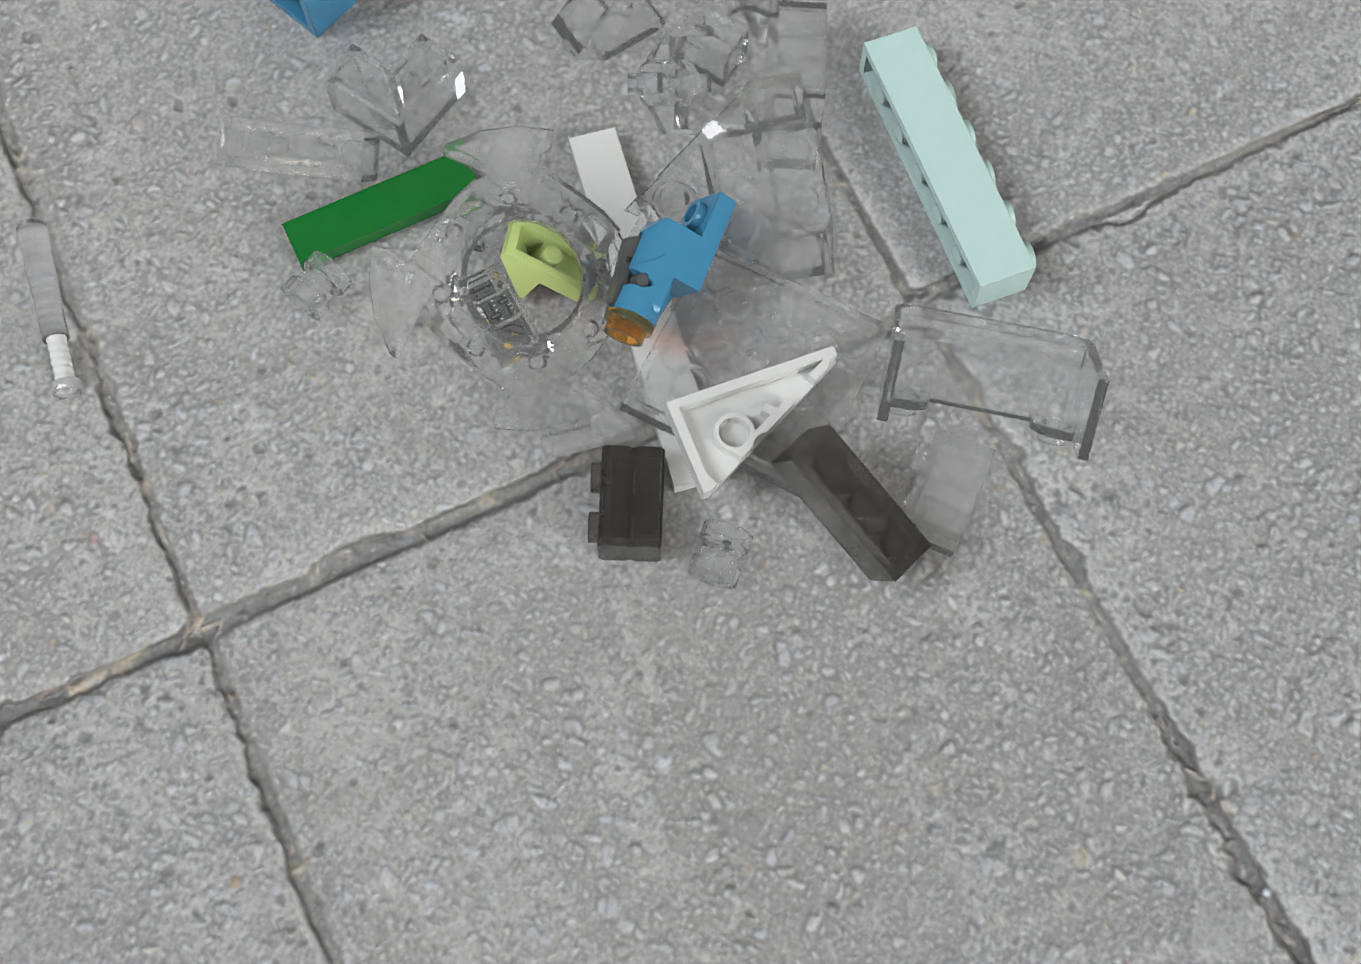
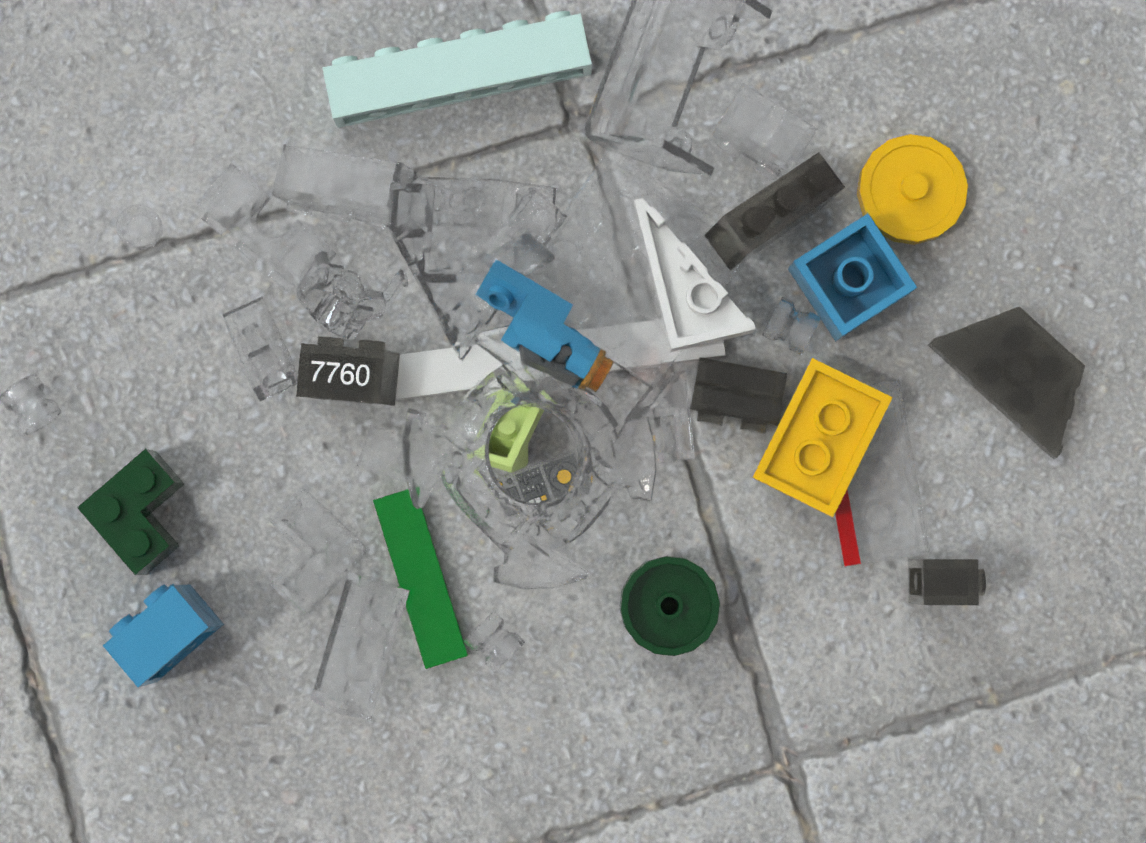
camera: 80 degrees left, 15 degrees up
none -> clear smoke brick [296,336,400,406]
none -> dark green wheel [619,556,720,656]
none -> yellow plate [752,358,893,517]
none -> dark azure brick [788,213,917,342]
none -> clear tile [833,379,931,568]
none -> yellow wheel [857,134,968,245]
none -> clear smoke brick [908,559,986,605]
none -> clear smoke wing [927,306,1085,459]

